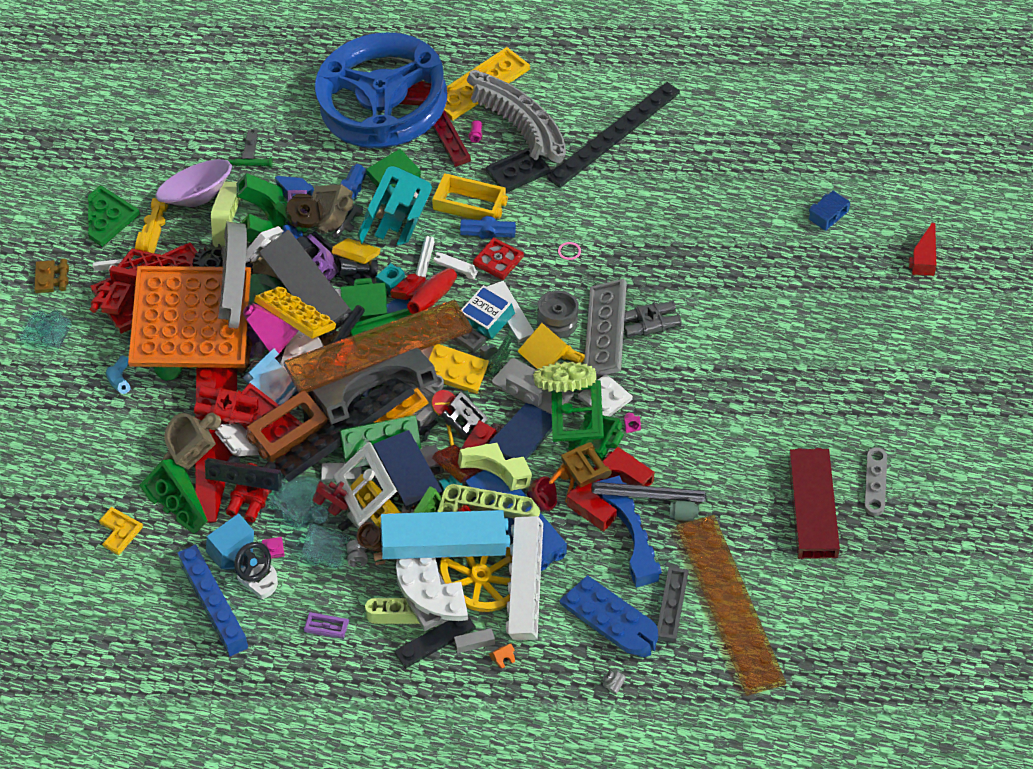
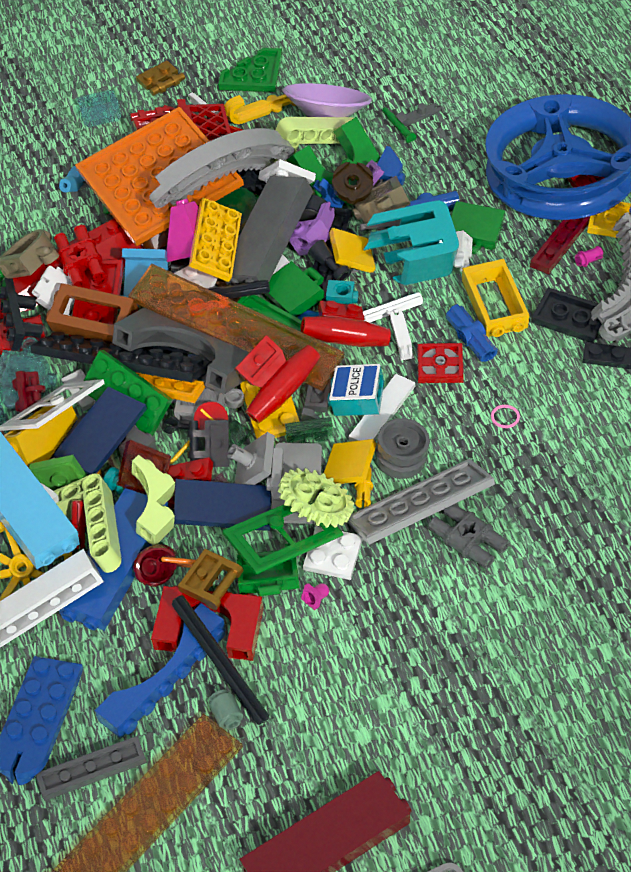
camera: 60 degrees right, 0 degrees up
none -> light grey tile [227,432,275,485]
none -> red plate [234,335,321,424]

